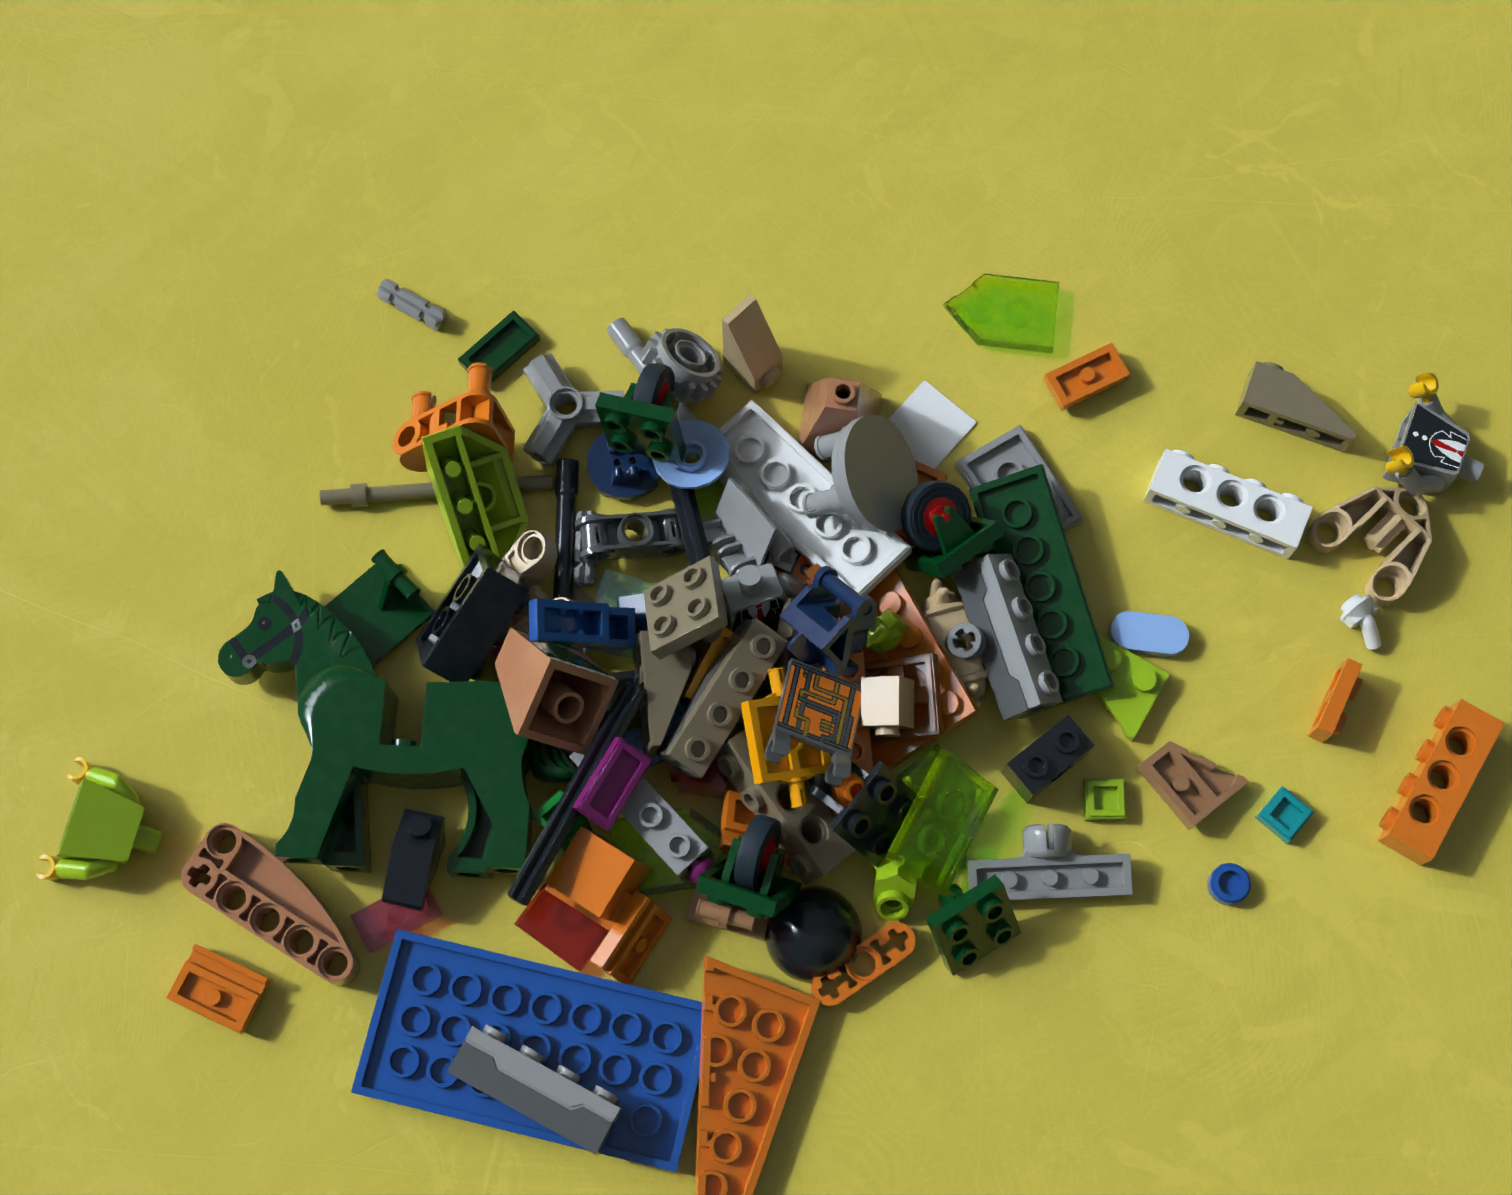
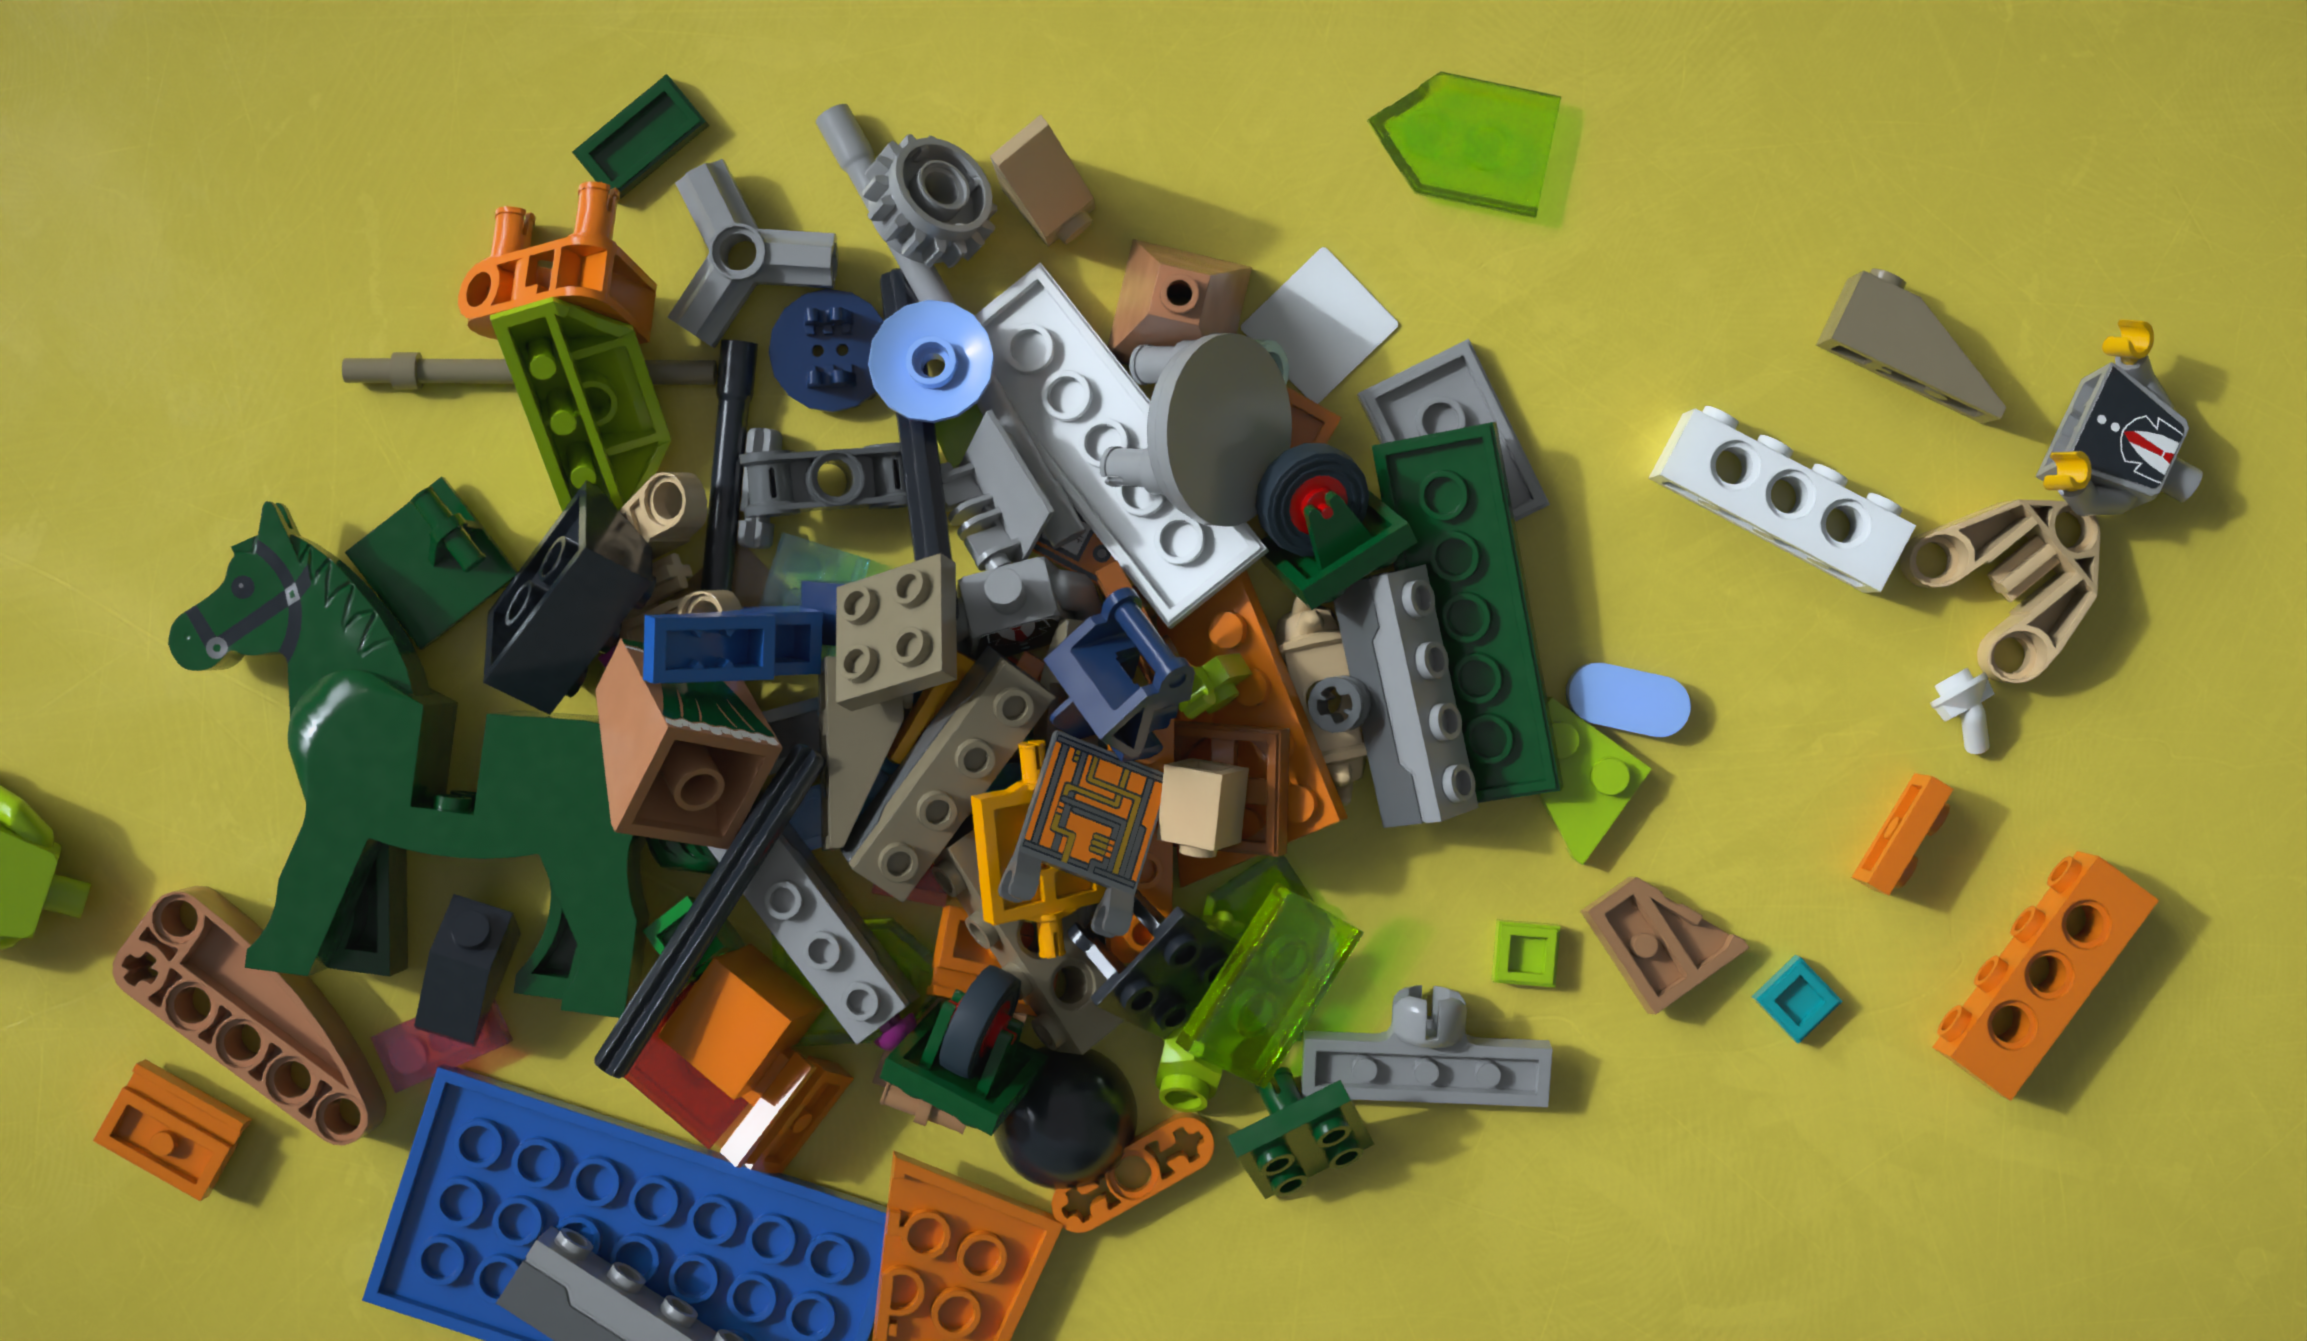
camera: 10 degrees right, 15 degrees up
light grey axle [377,279,447,330] -> none
magenta tile [572,737,653,830] -> none
dark green plate [595,363,687,464] -> none
black brick [1001,714,1095,803] -> none
orange plate [1043,343,1130,411] -> none
blue tile [1207,863,1251,905] -> none

